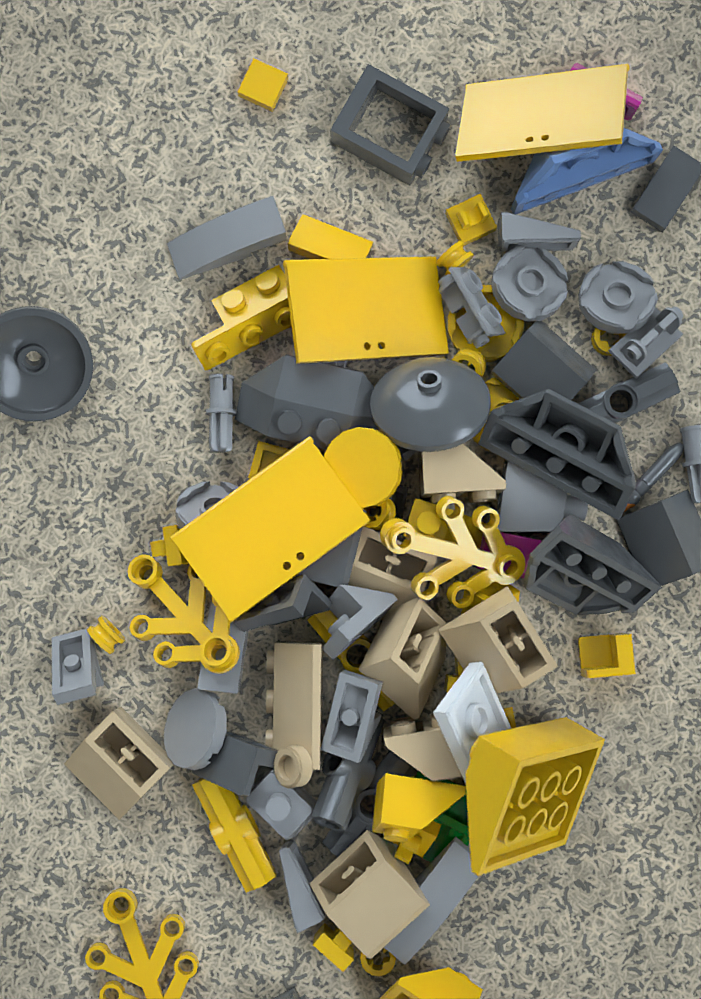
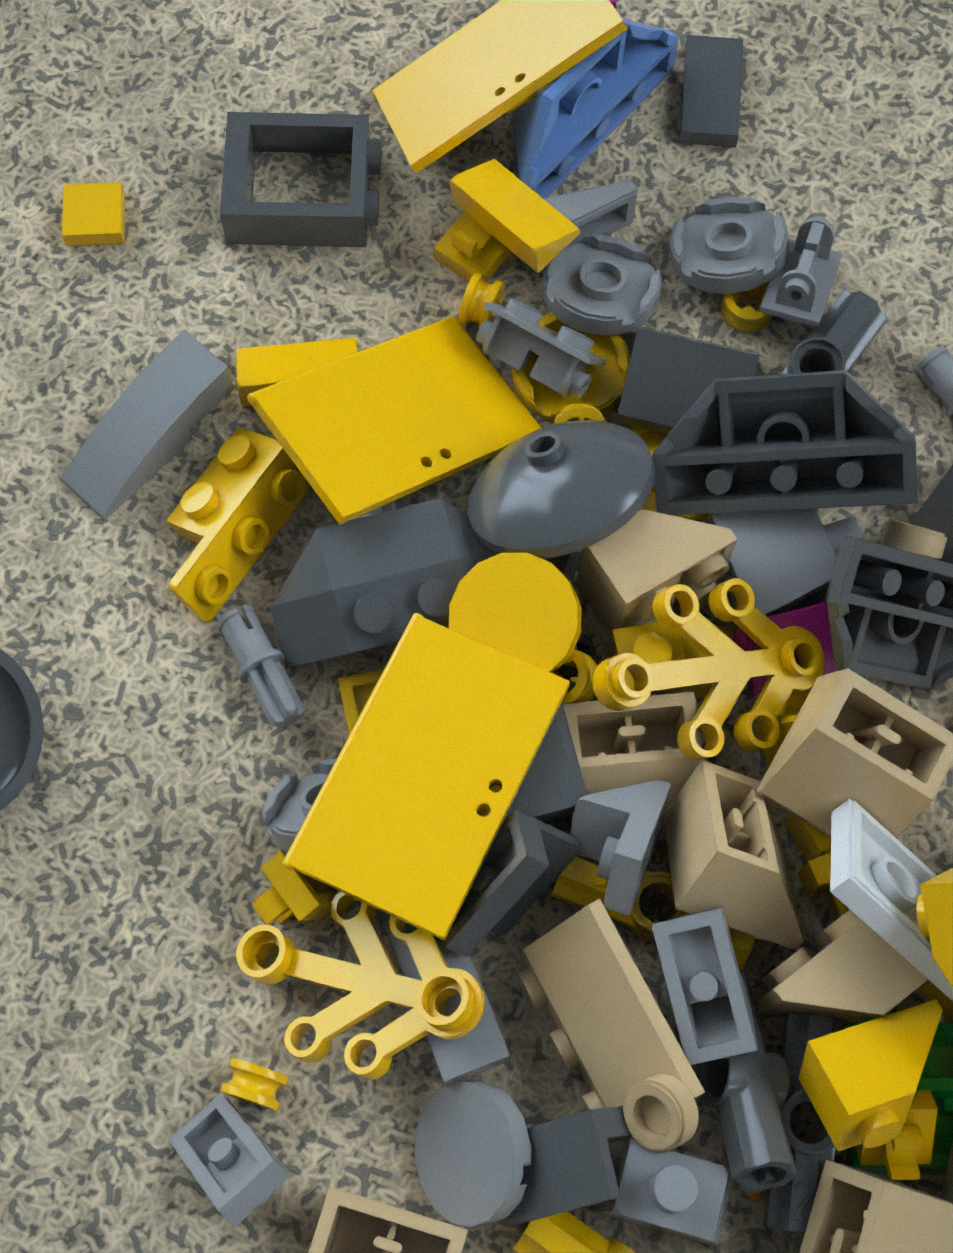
camera: 30 degrees left, 15 degrees down
dark grey piece [624,443,684,512] -> none
none -> yellow slope [449,159,580,273]
none -> tan tile [879,519,948,559]

